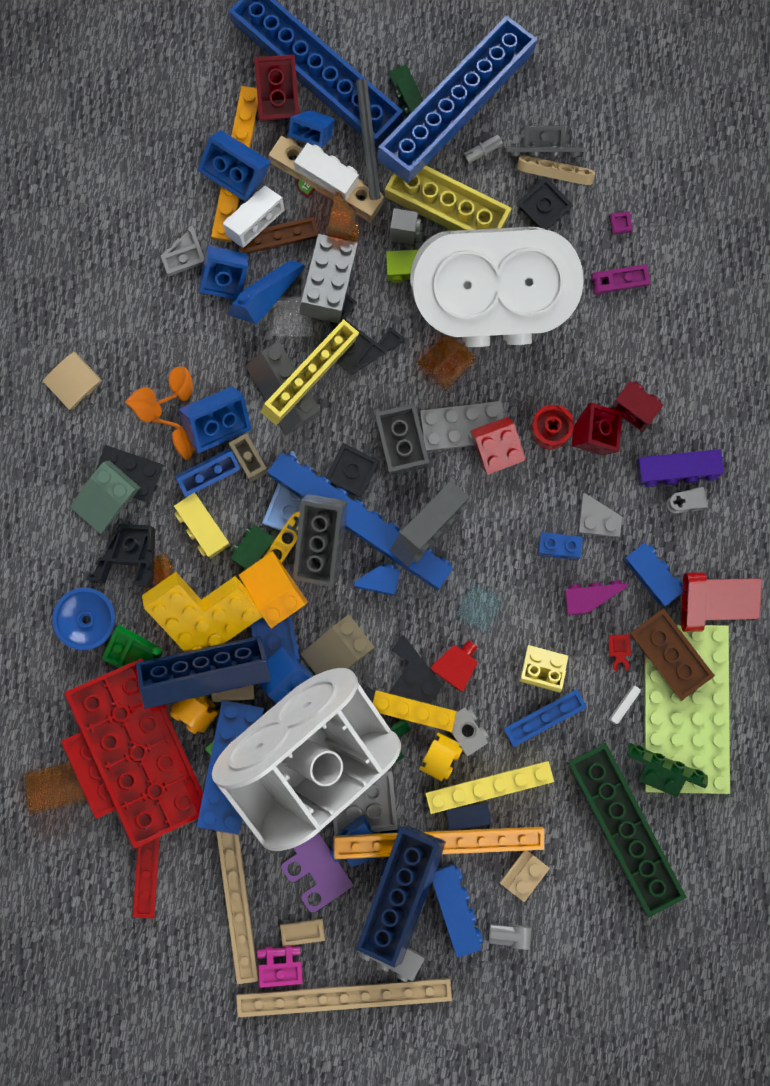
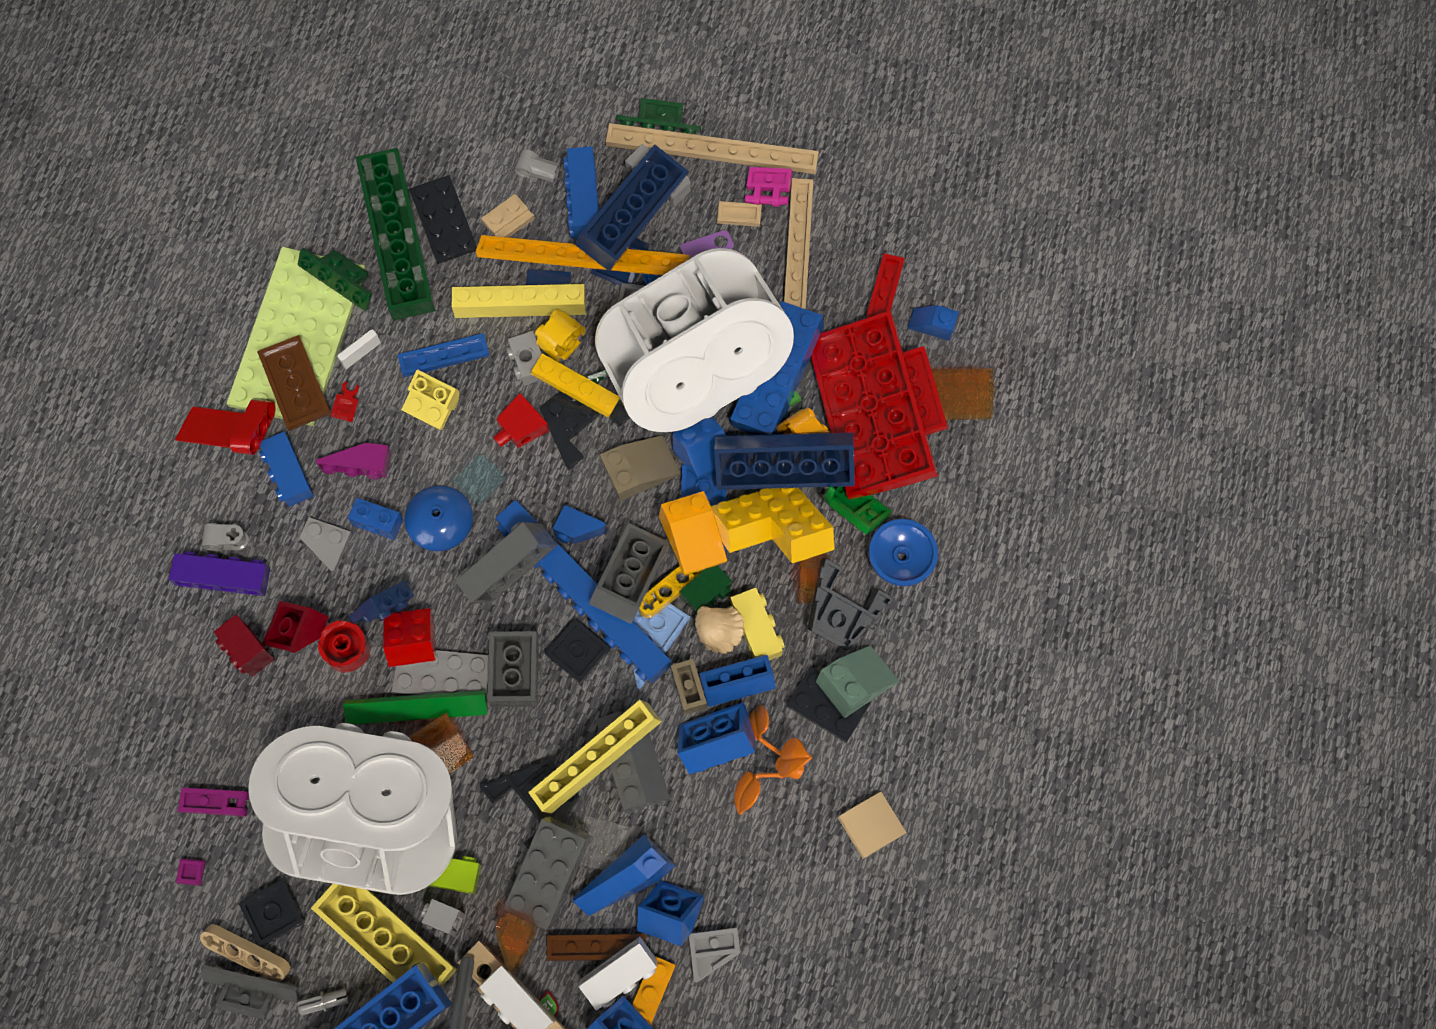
camera: 170 degrees left, 10 degrees down
none -> green tile [343,690,488,724]
none -> dark blue plate [349,580,415,624]
none -> blue dish [405,486,473,552]
none -> black plate [409,175,477,264]
none -> dark green bracket [616,98,701,135]
none -> tan hair [695,606,745,654]
none -> blue slope [908,305,959,341]

